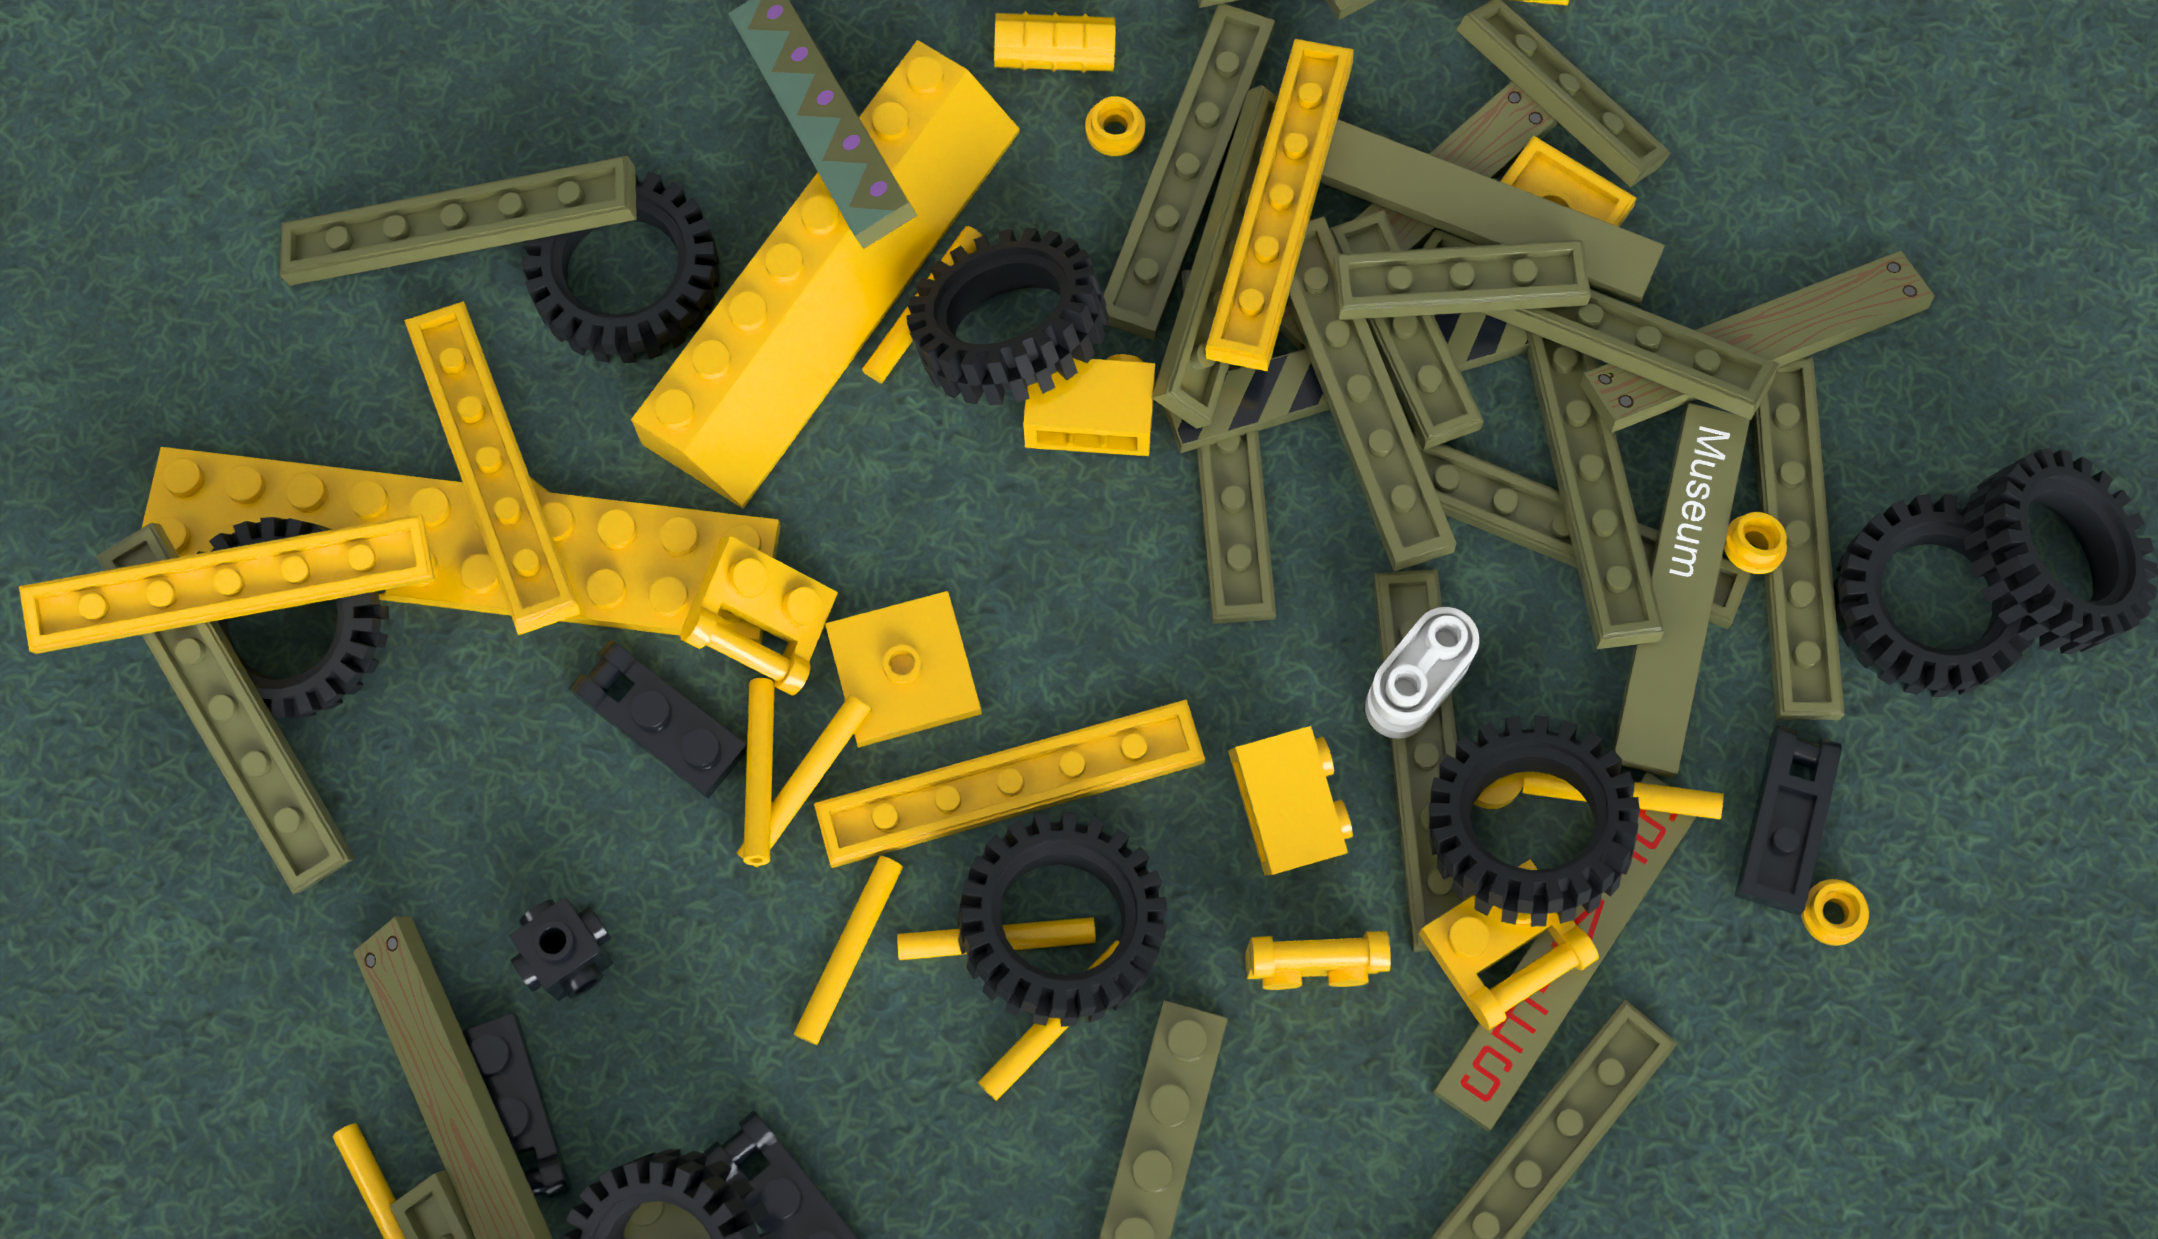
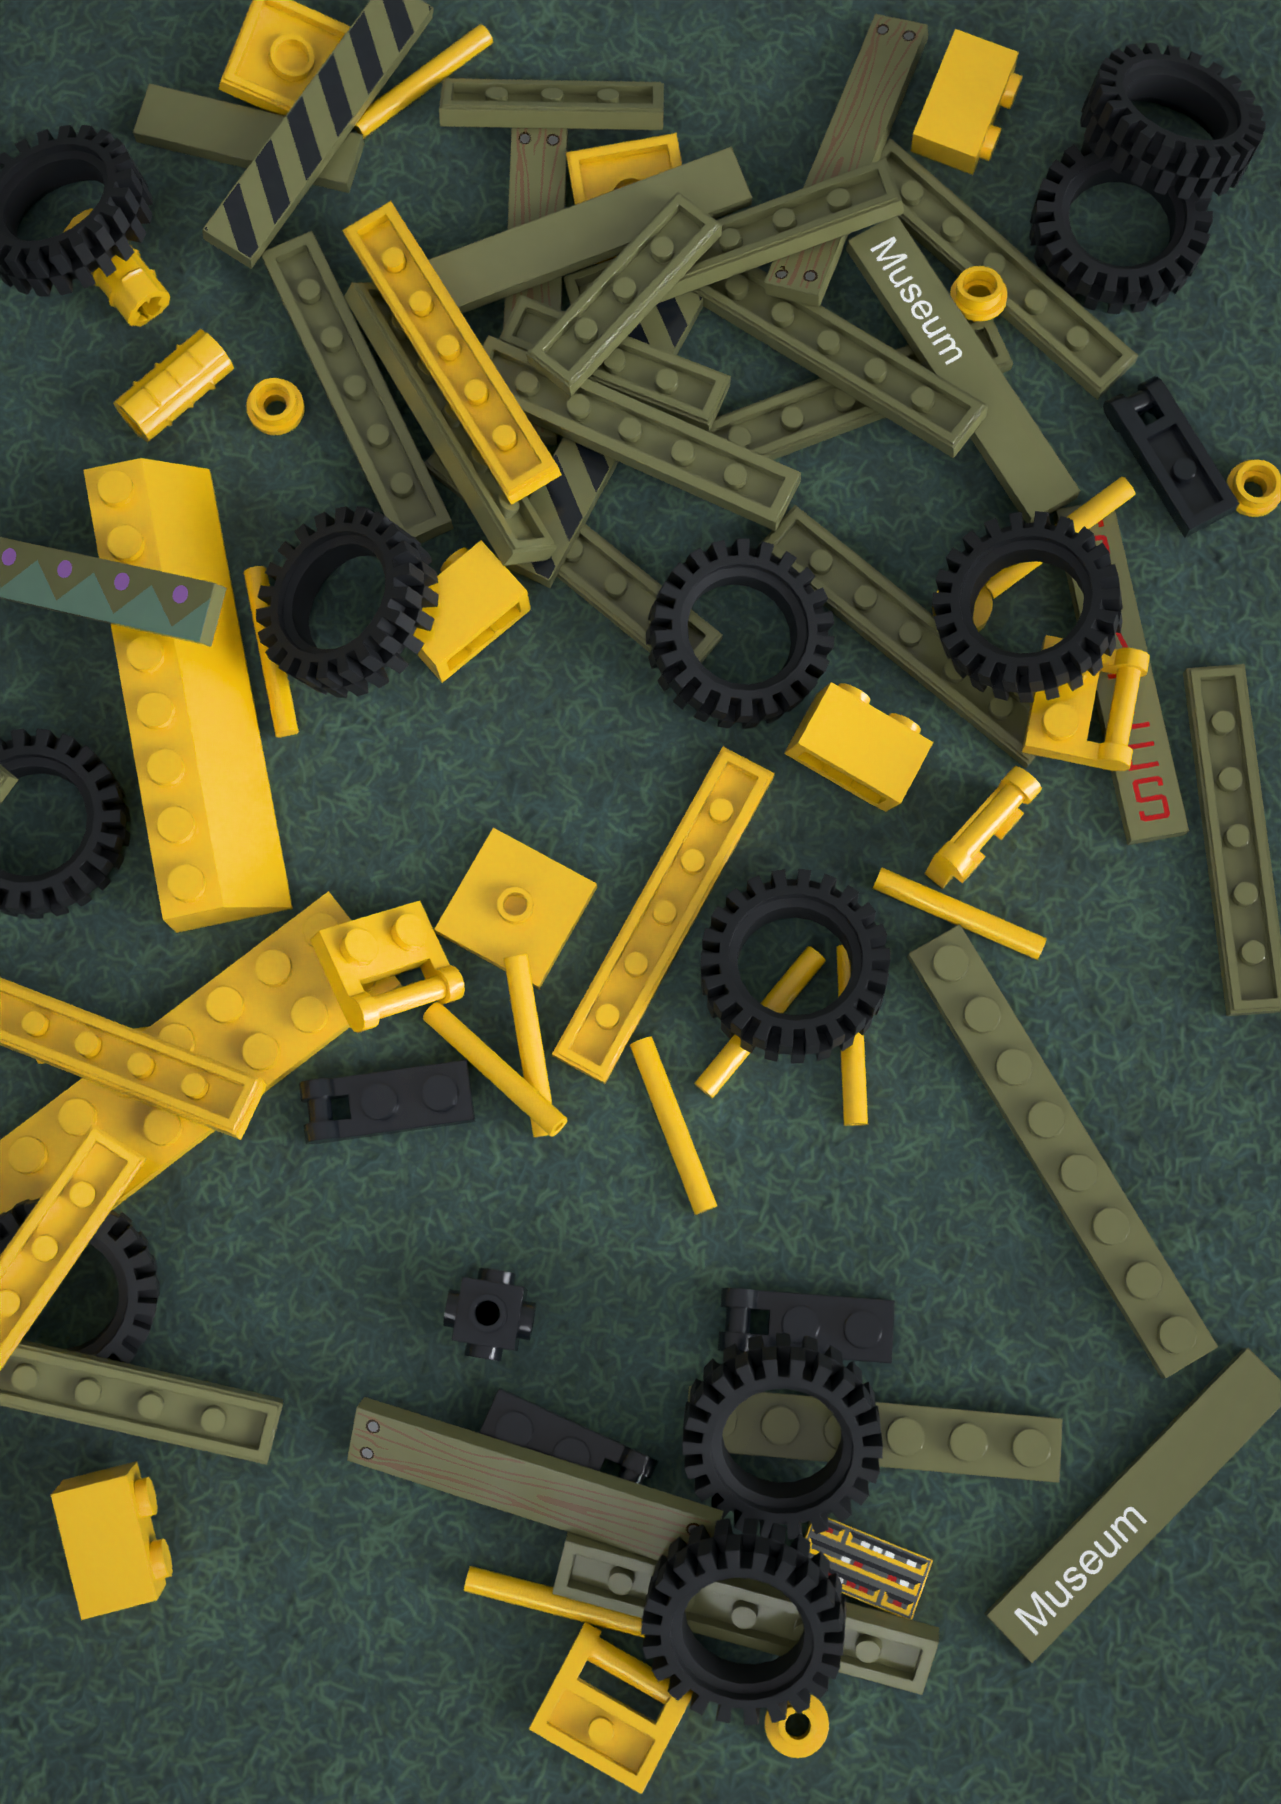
camera: 45 degrees left, 5 degrees up
white brick [1365,607,1479,739] -> none
none -> yellow brick [51,1461,172,1620]
none -> black tyre [646,538,835,729]
none -> yellow piece [872,867,1047,960]
none -> yellow brick [911,29,1023,175]

